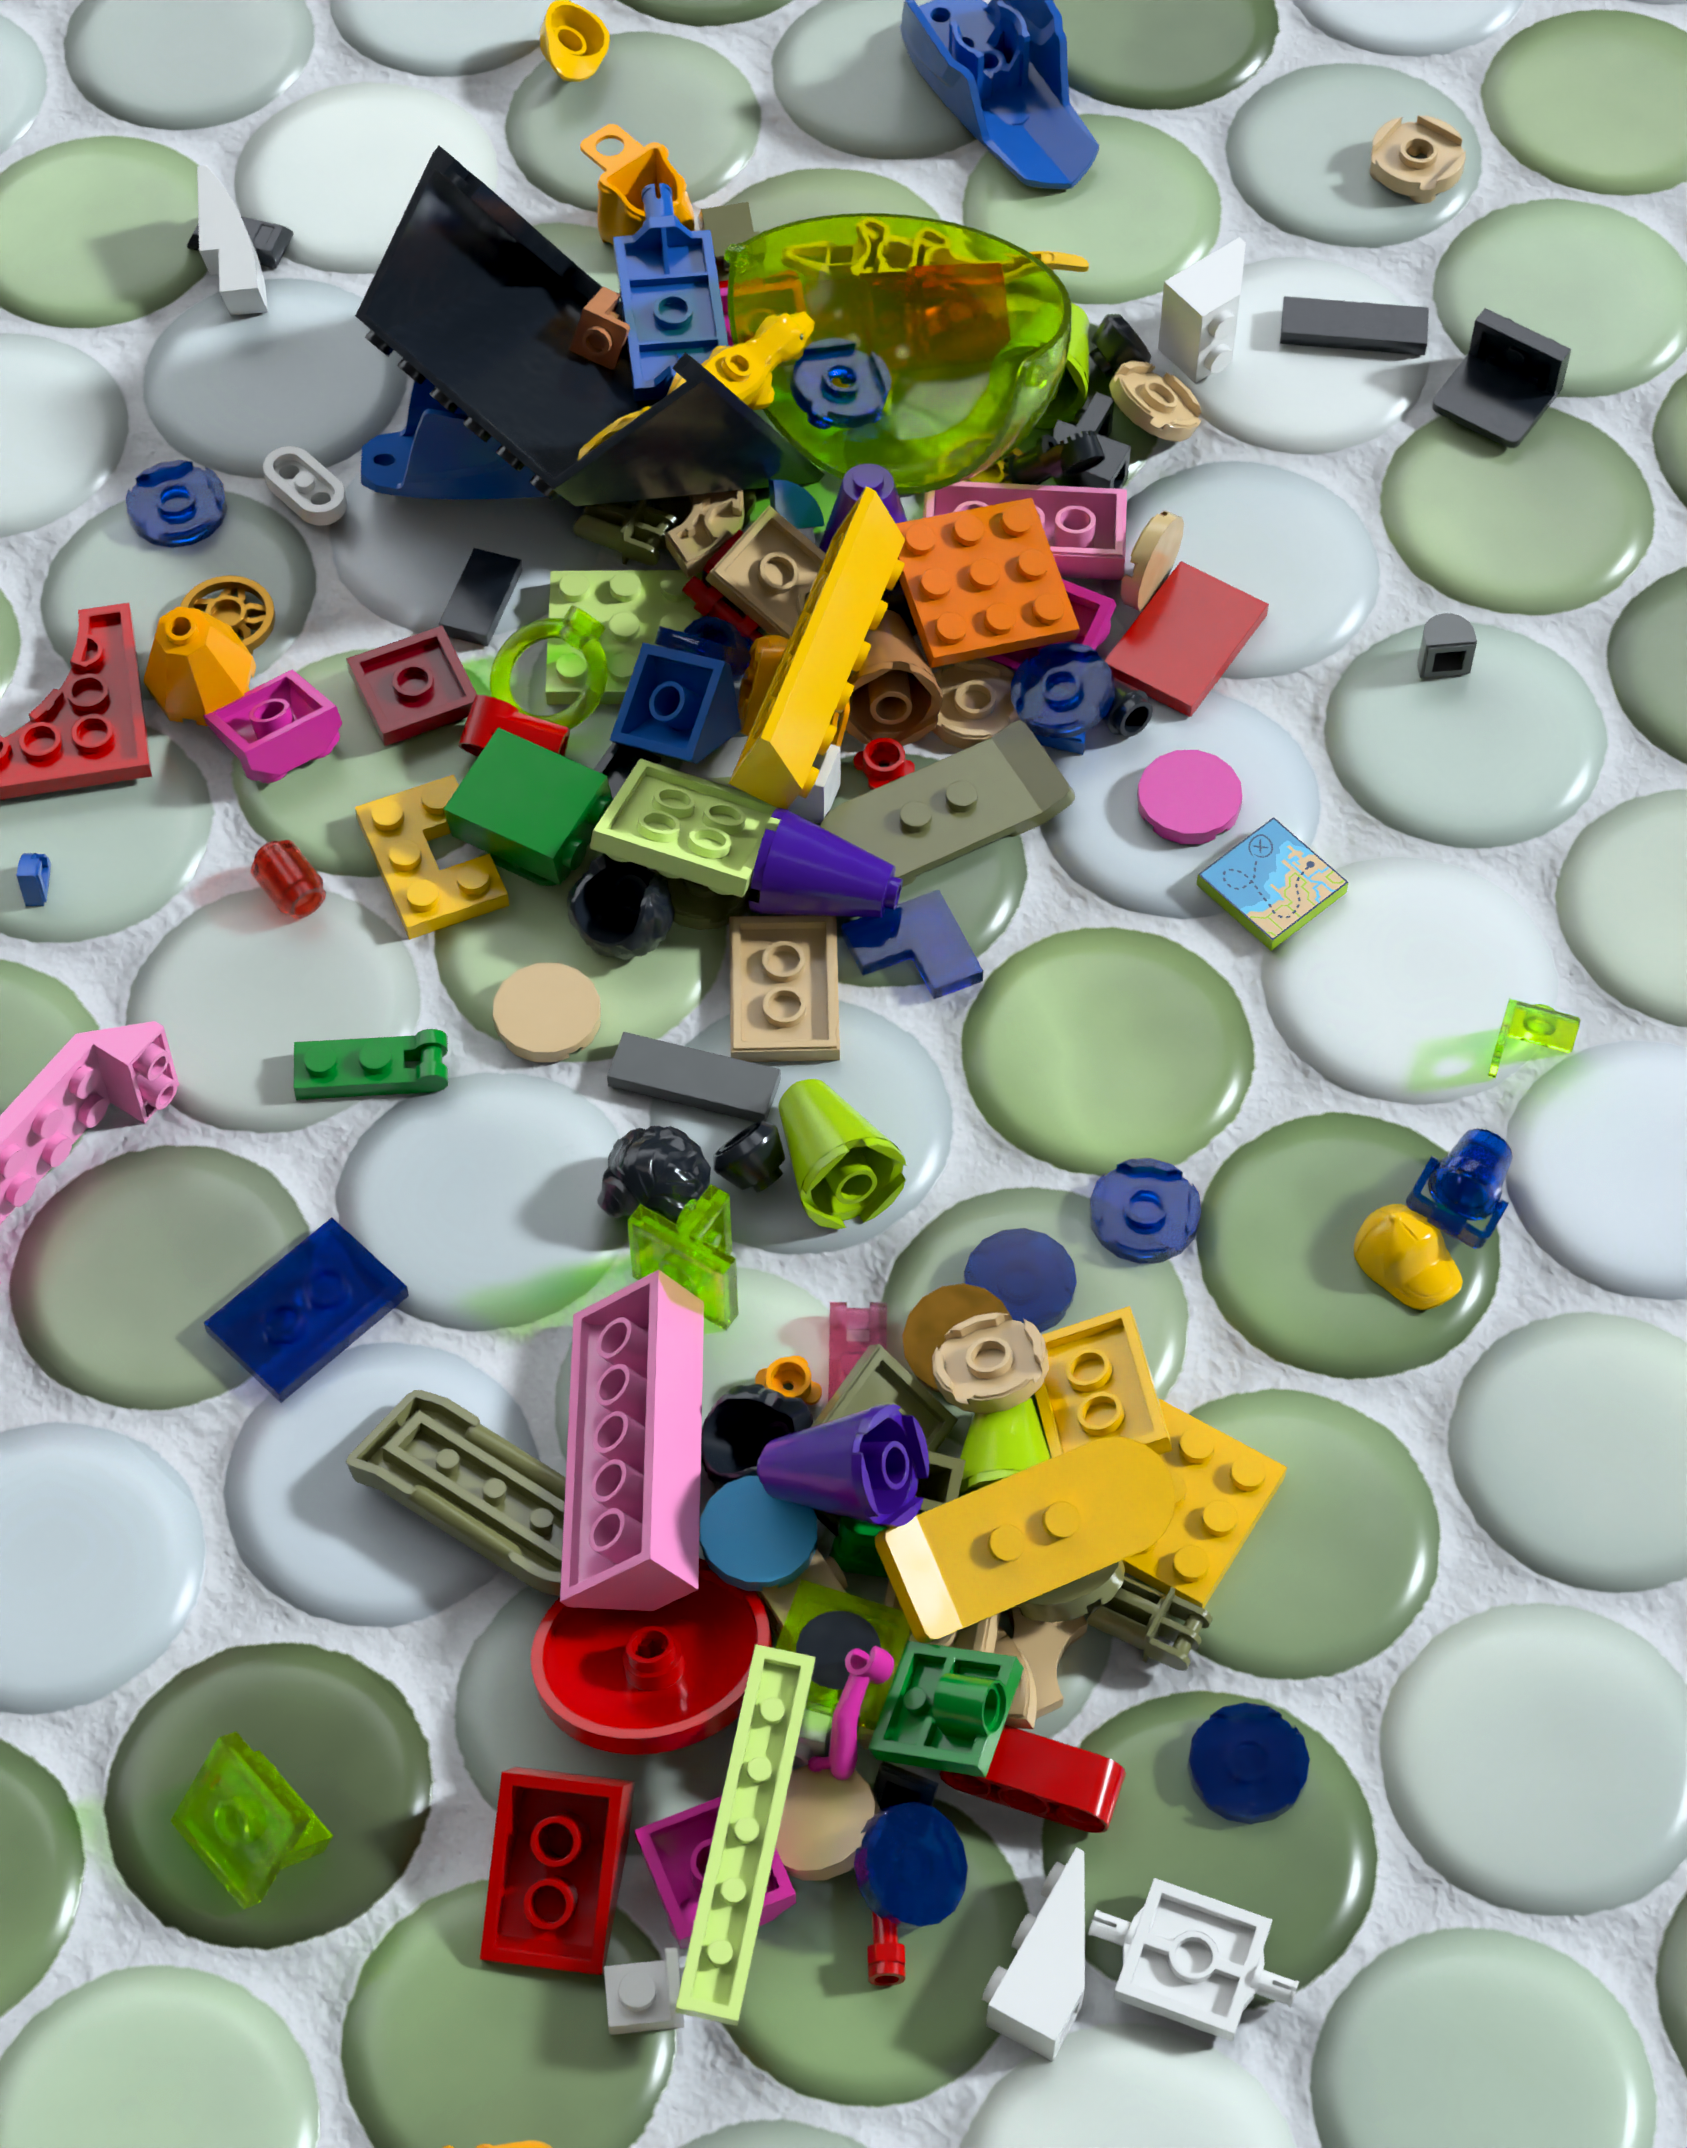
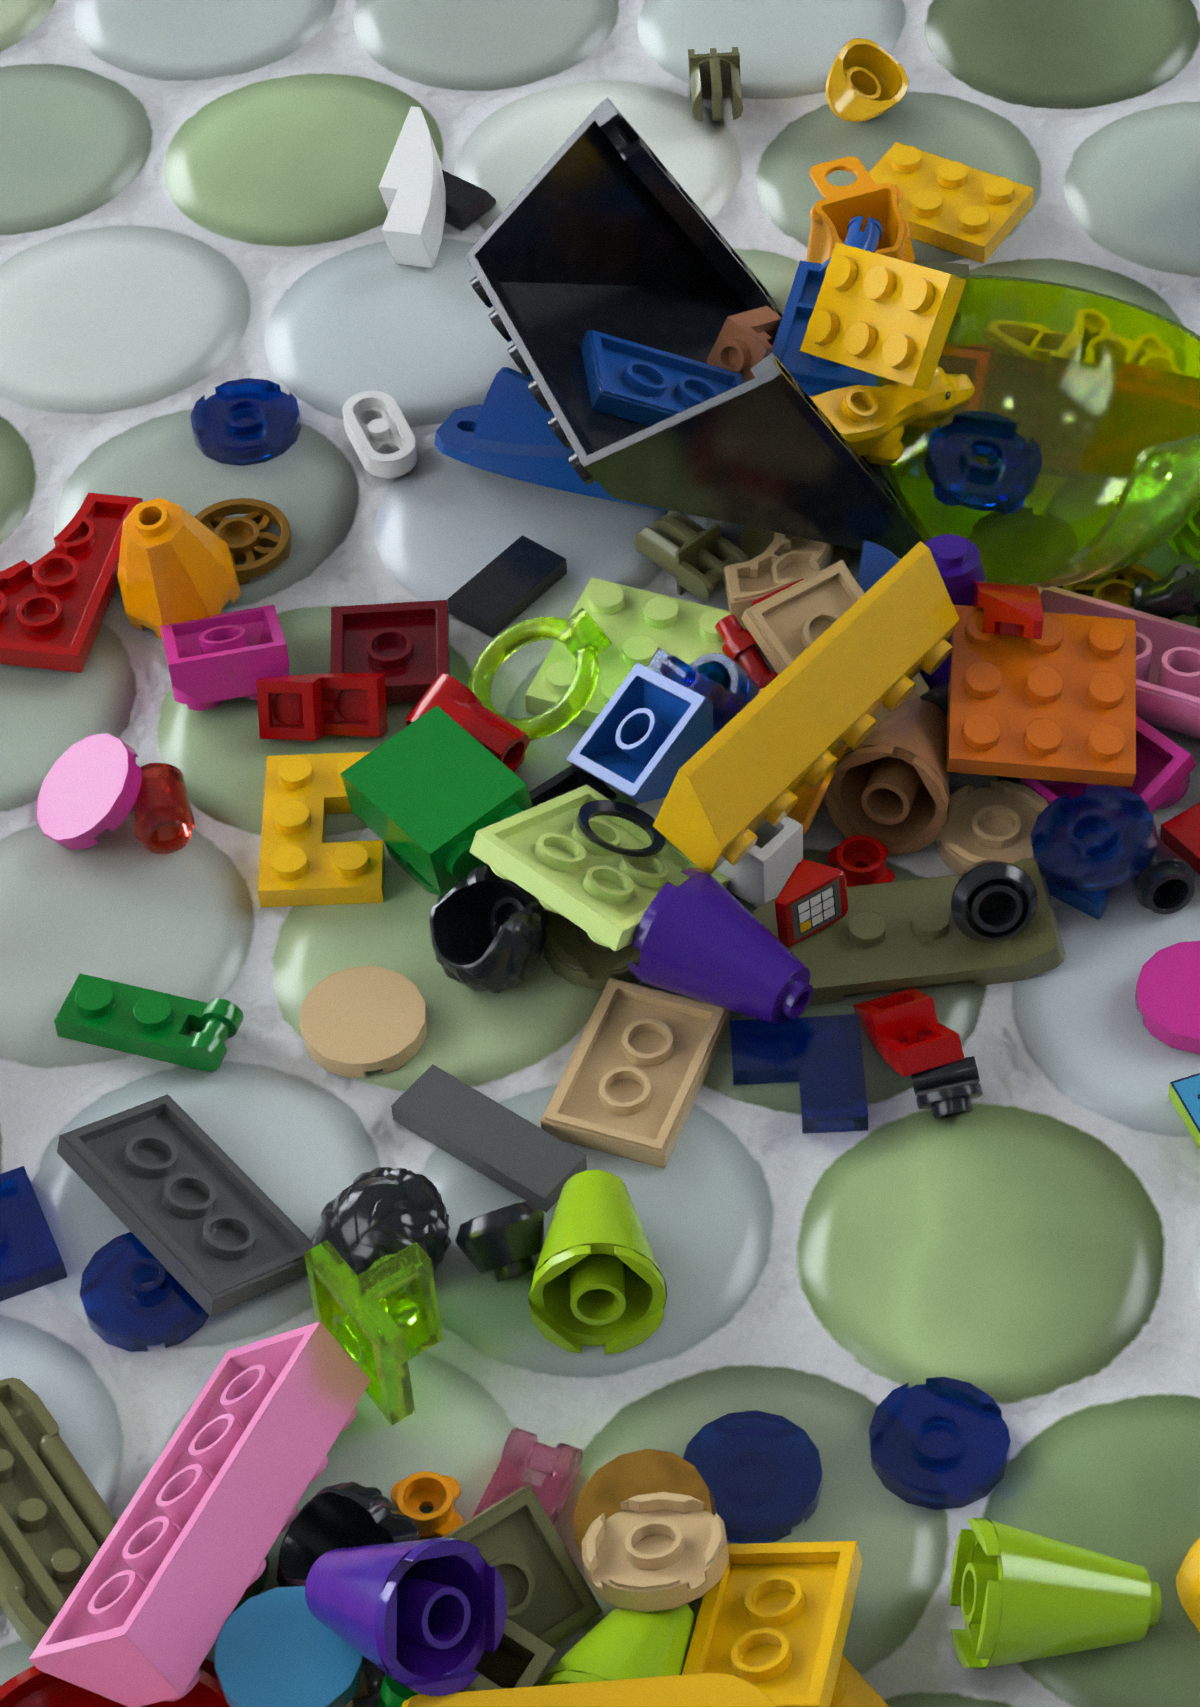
camera: 25 degrees right, 10 degrees down
none -> tile [36,733,142,850]
none -> dark grey tile [57,1094,322,1317]
none -> clear blue plate [80,1232,209,1352]
none -> red slope [256,673,388,741]
none -> black piece [577,800,666,857]
none -> blue tile [580,330,745,426]
none -> olive arm [688,47,743,122]
none -> slope [774,859,849,947]
none -> yellow plate [799,242,967,392]
none -> red slope [853,987,965,1077]
none -> yellow plate [869,142,1034,263]
none -> black plate [911,1056,983,1119]
none -> lime cone [950,1518,1161,1670]
none -> black cone [951,860,1038,944]
none -> red slope [972,581,1044,639]

